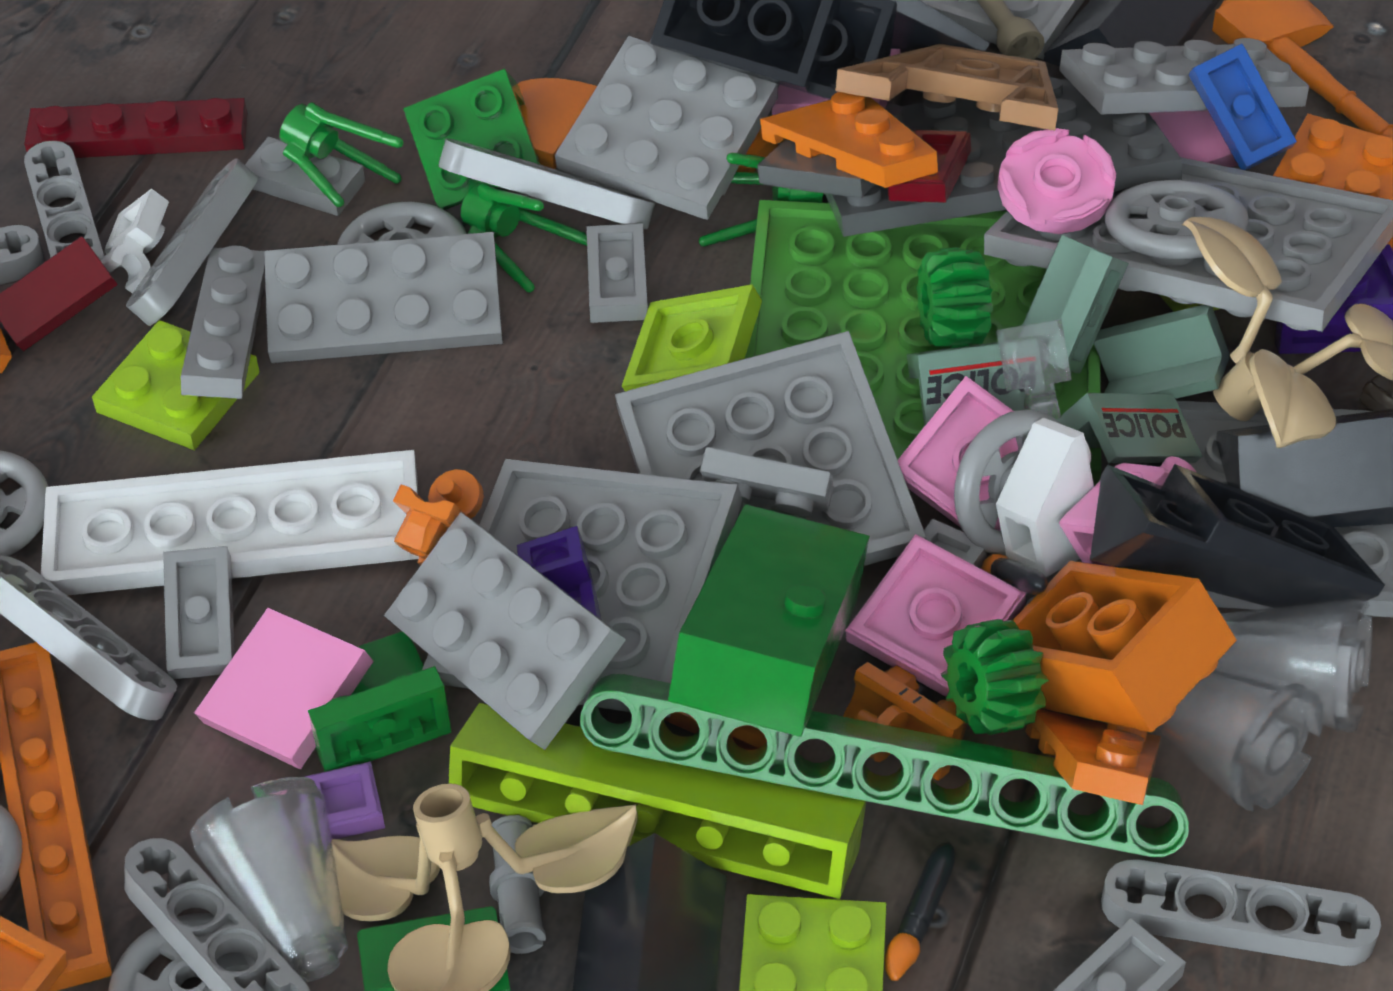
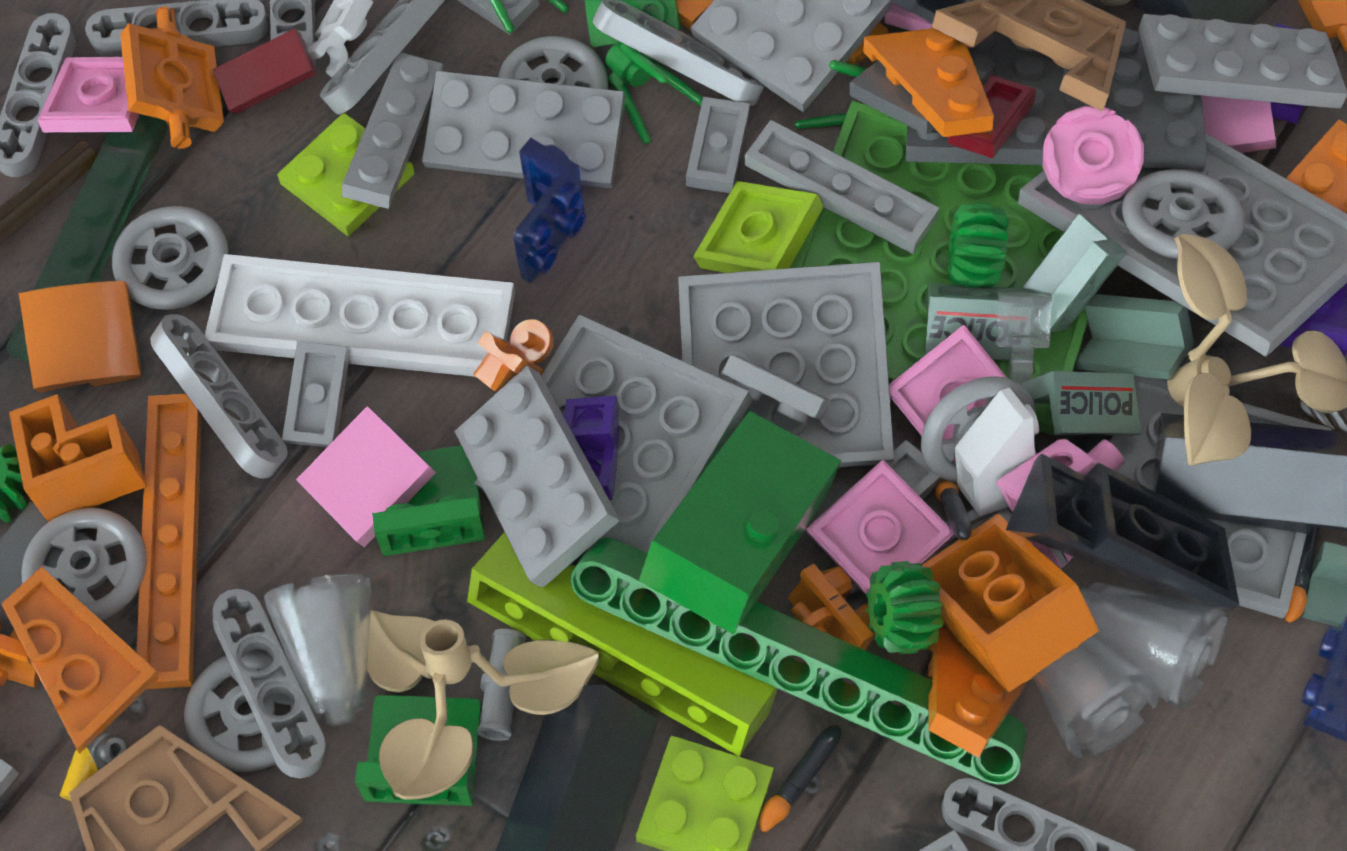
camera: 15 degrees right, 15 degrees up
medium lavender tile [305,761,385,843] -> none
blue plate [1188,43,1297,171] -> none
none -> clear blue bracket [513,137,586,283]
none -> light grey plate [745,120,939,254]

